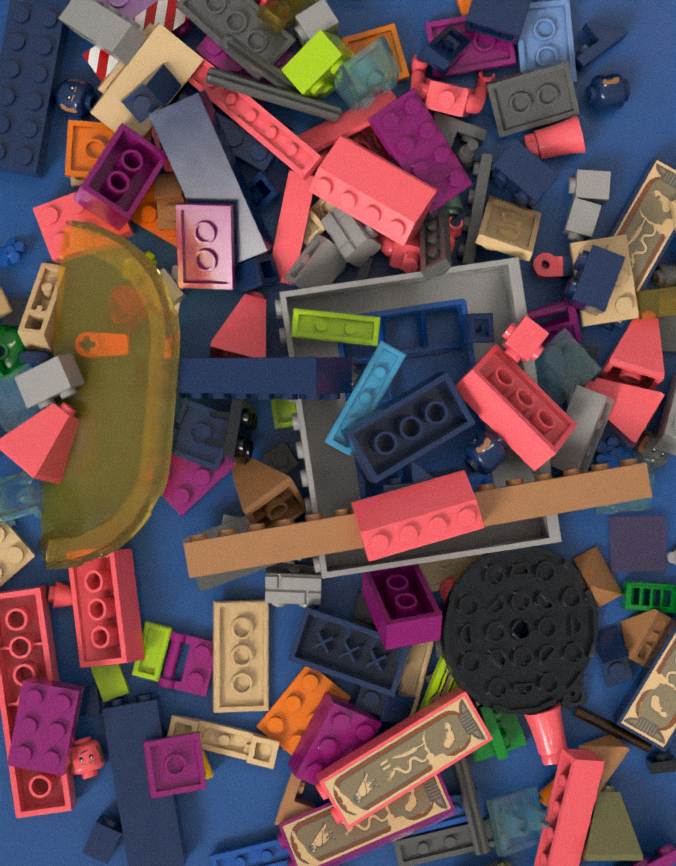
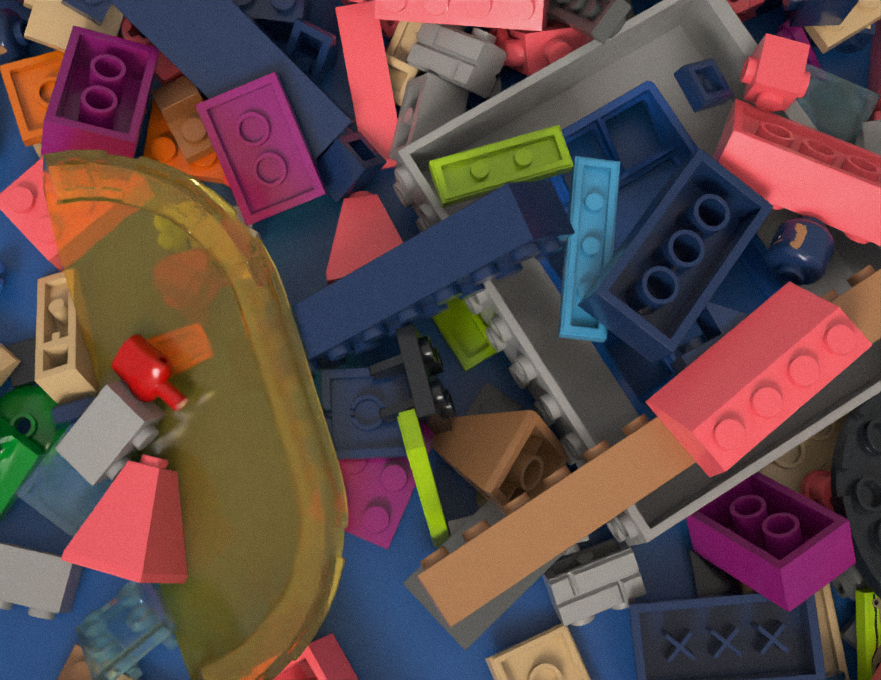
camera: 35 degrees left, 10 degrees down
none -> red piece [111,334,188,412]
none -> lime tile [397,408,450,549]

